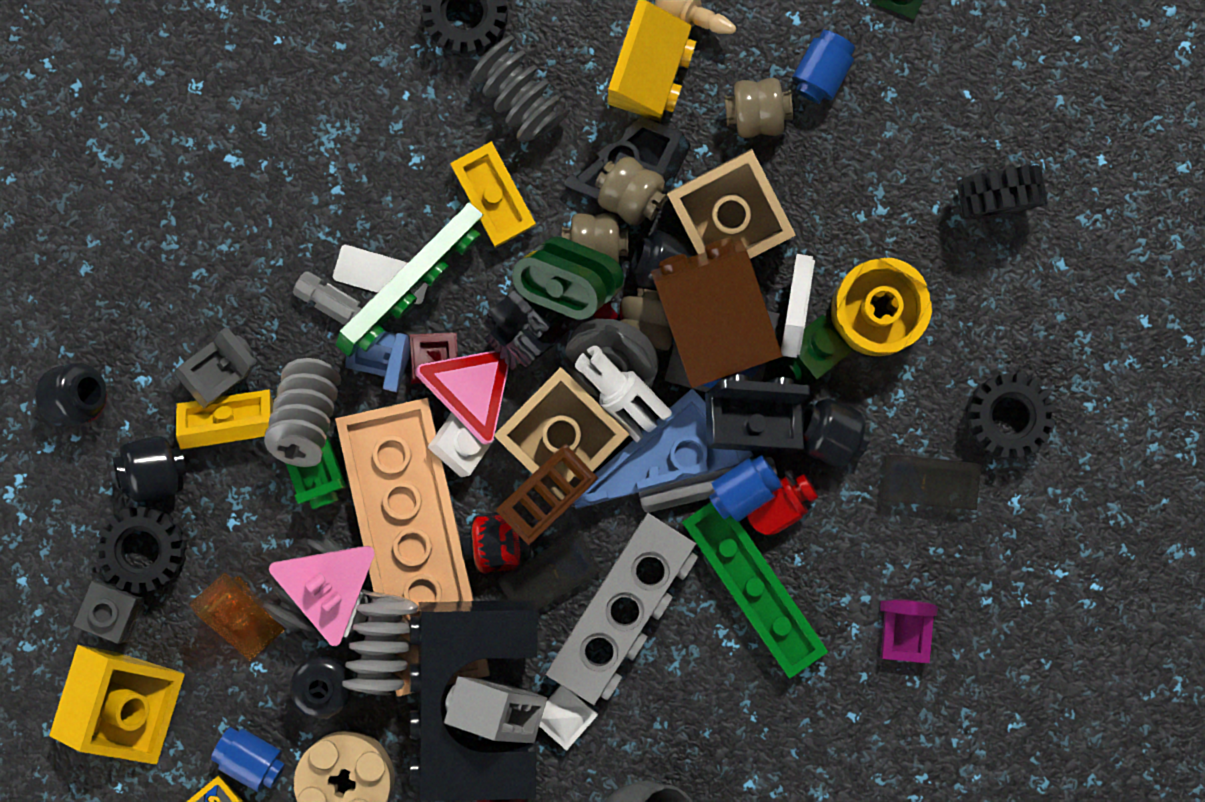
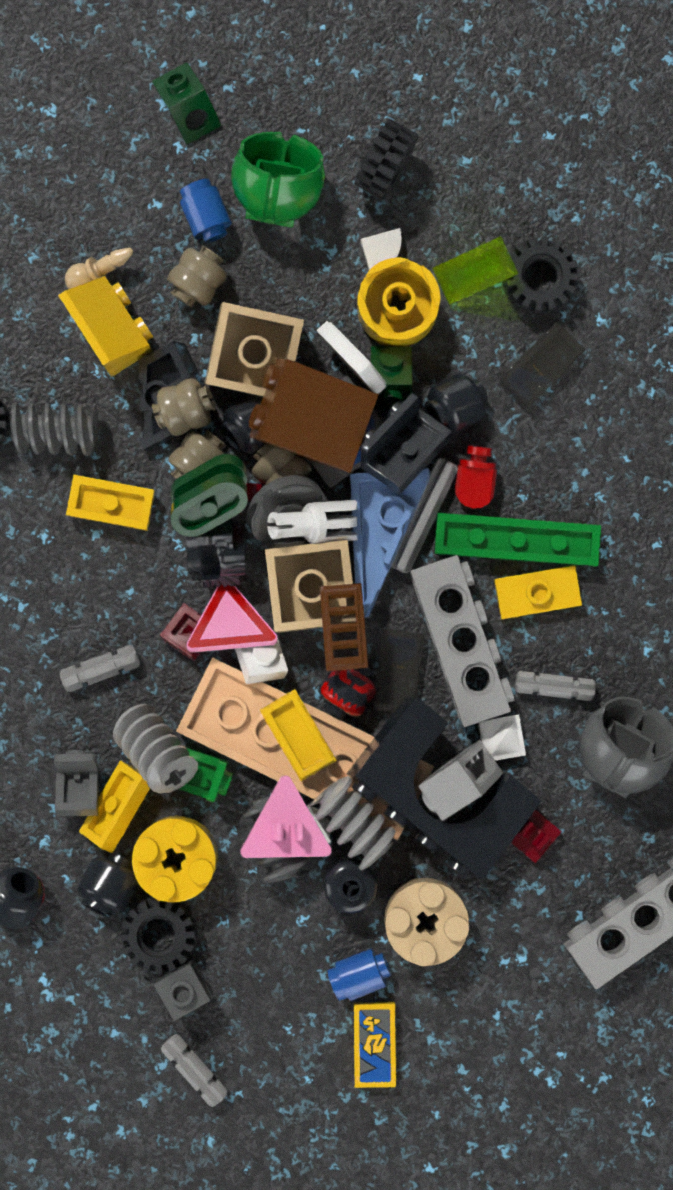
camera: 50 degrees left, 0 degrees up
yellow slope [49,644,185,765] -> none
clear orange slope [189,572,285,661] -> none
white sticker [333,245,427,304] -> none
plate [336,202,483,358] -> none
medium blue tile [345,331,410,392] -> none
blue brick [709,455,783,522] -> none
magenta tile [880,599,938,663] -> none
none -> yellow brick [132,815,218,902]
none -> light grey axle [161,1034,227,1107]
none -> green piece [231,132,325,228]
none -> yellow tile [260,689,337,781]
none -> white tile [361,228,401,270]
none -> clear neon green slope [432,236,518,305]
none -> yellow plate [494,565,582,620]
none -> light grey axle [515,671,596,701]

